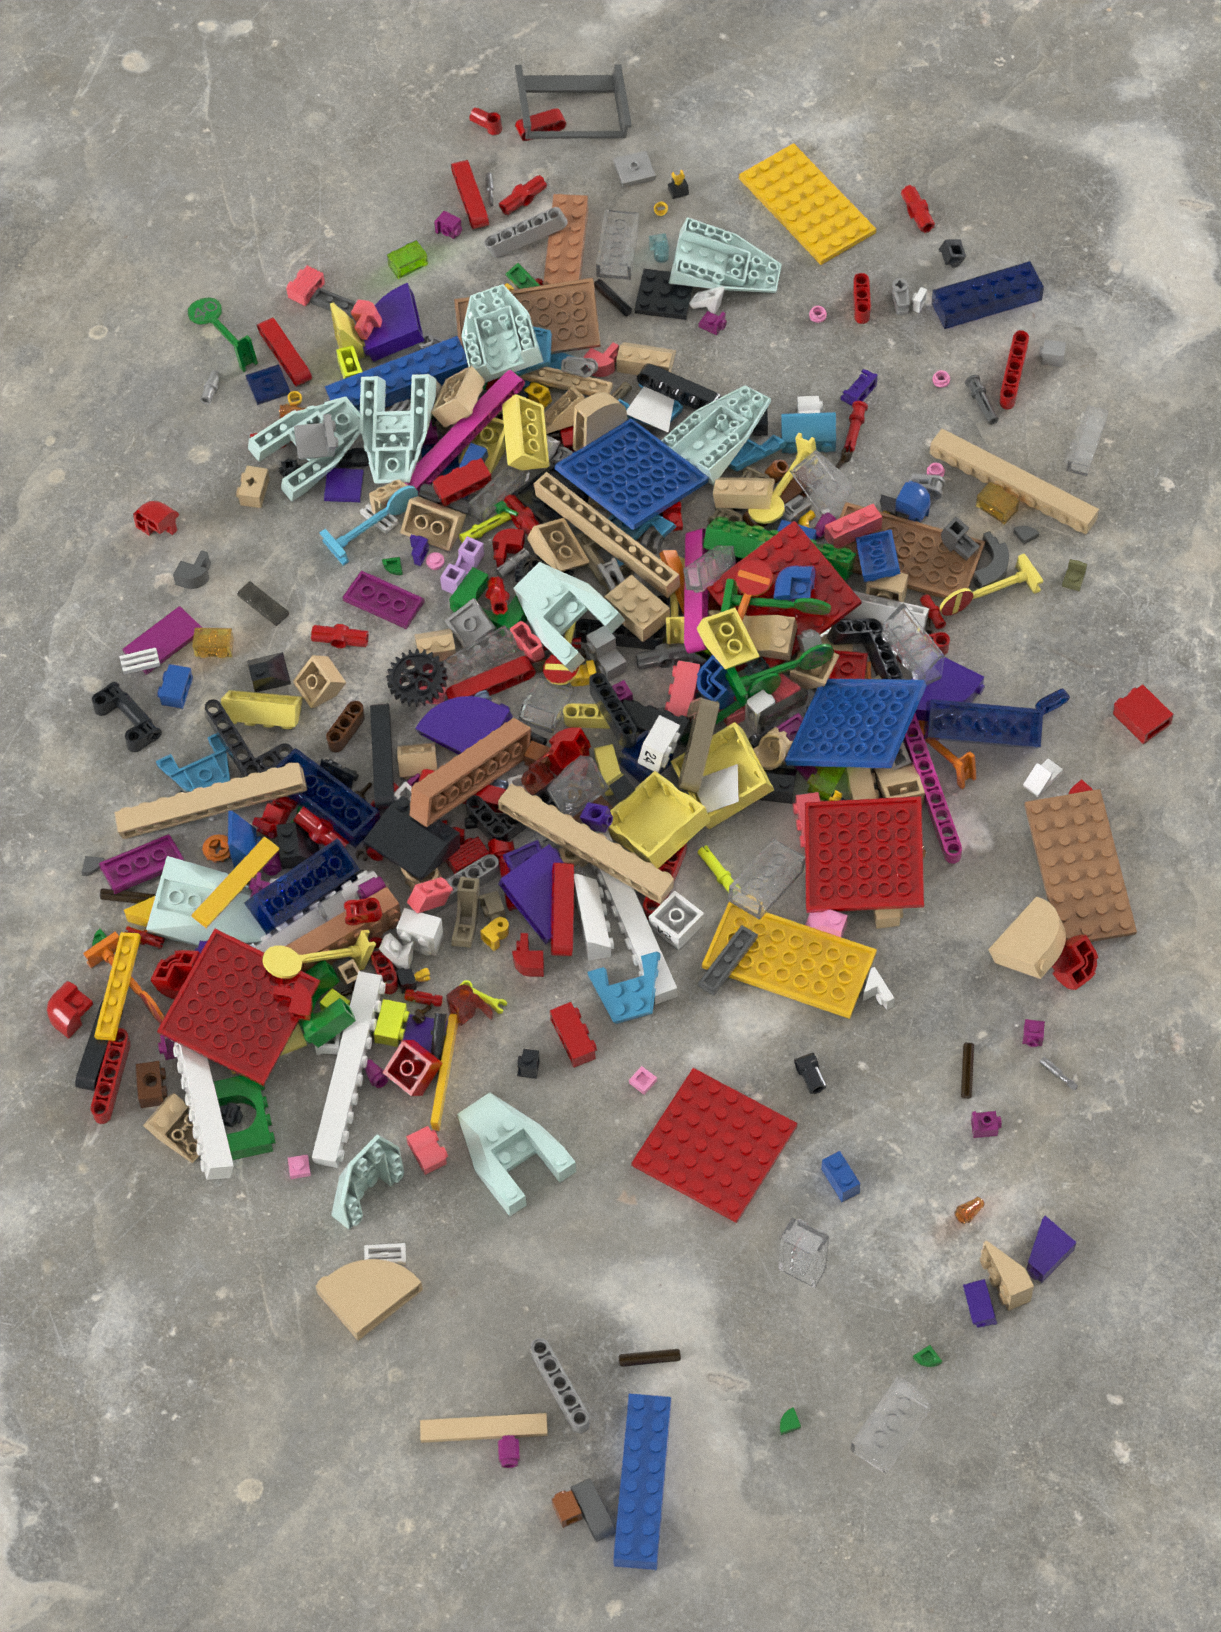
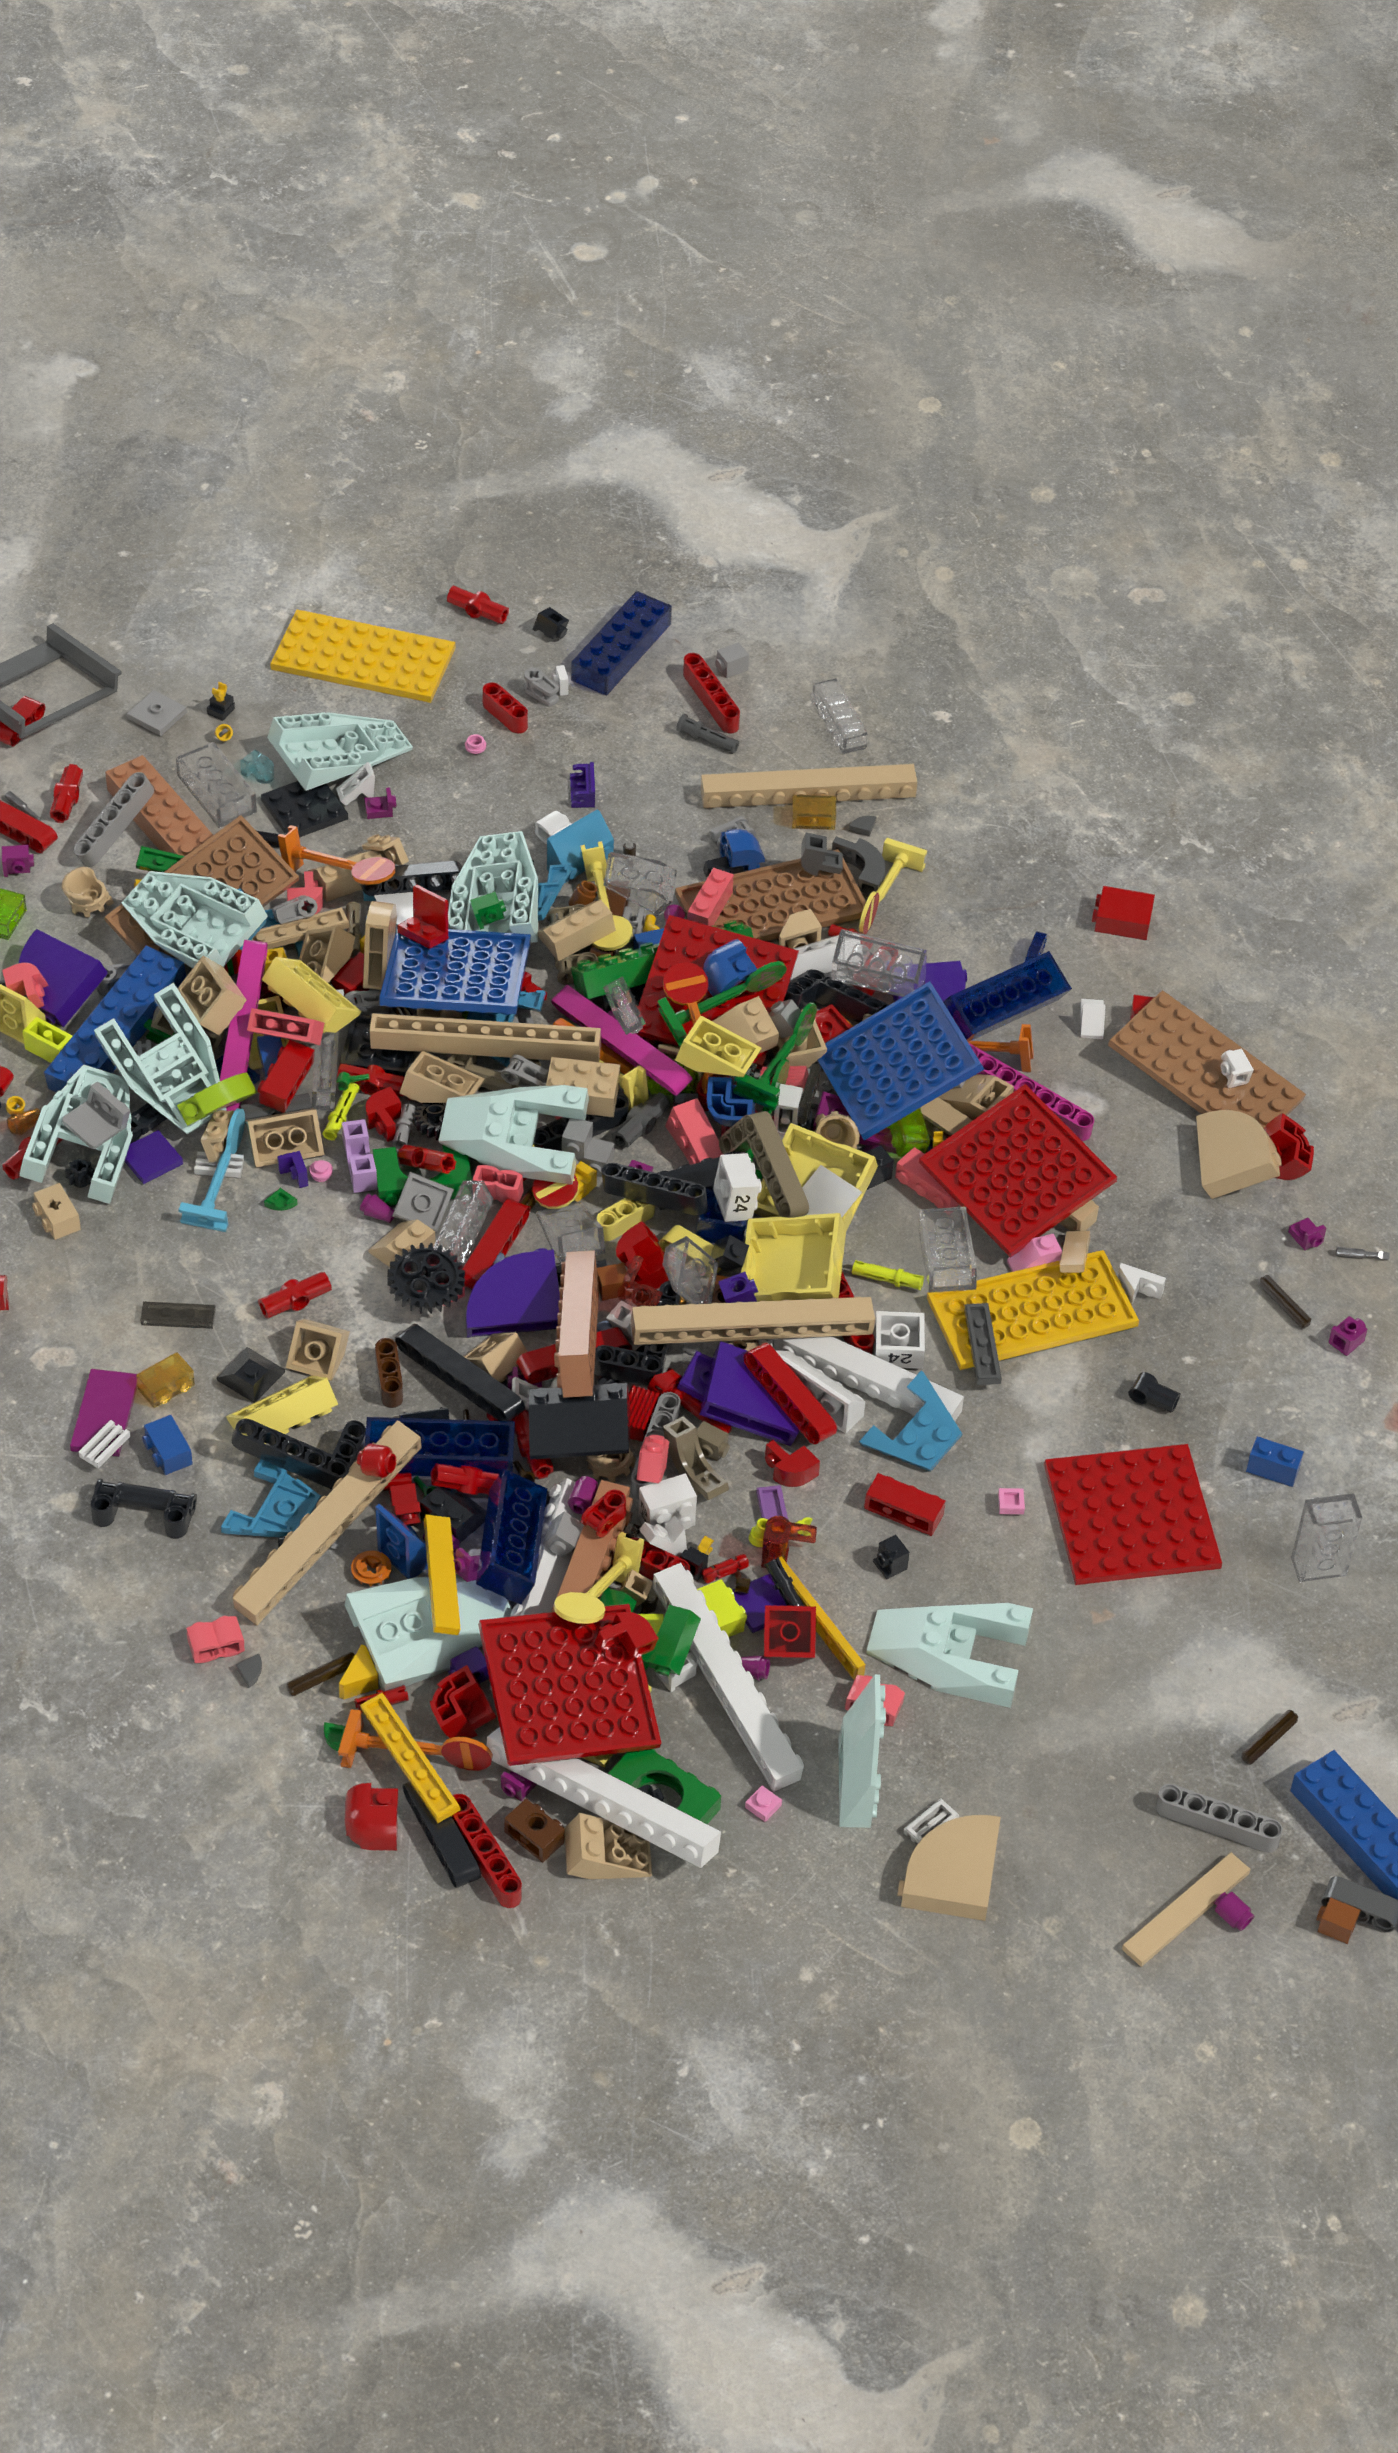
camera: 45 degrees left, 10 degrees down
magenta tile [99,834,185,894] -> none
dark grey brick [173,550,211,589] -> none
magenta tile [342,570,425,629] -> none
yellow leg [480,917,509,951] -> none
red pin [843,401,868,453] -> none
blue plate [856,529,901,582] -> none
bright pink plate [927,463,945,477] -> none
bright pink plate [932,370,950,388] -> none
olive bracket [1062,559,1087,592] -> none
none -> tan hair [62,866,114,917]
none -> lime arch [177,1072,257,1126]
none -> coral brick [186,1616,245,1663]
none -> coral brick [247,1008,325,1045]
none -> orange piece [278,825,395,885]
none -> red head [357,1444,396,1478]
none -> magenta cone [360,1194,395,1223]
none -> tan bracket [362,834,409,865]
none -> red bracket [397,885,448,949]
none -> green brick [470,892,507,930]
none -> clear smoke tile [624,1522,640,1539]
none -> medium lavender tile [756,1485,789,1524]
none -> tan tile [1060,1231,1090,1273]
none -> white brick [1220,1049,1254,1088]

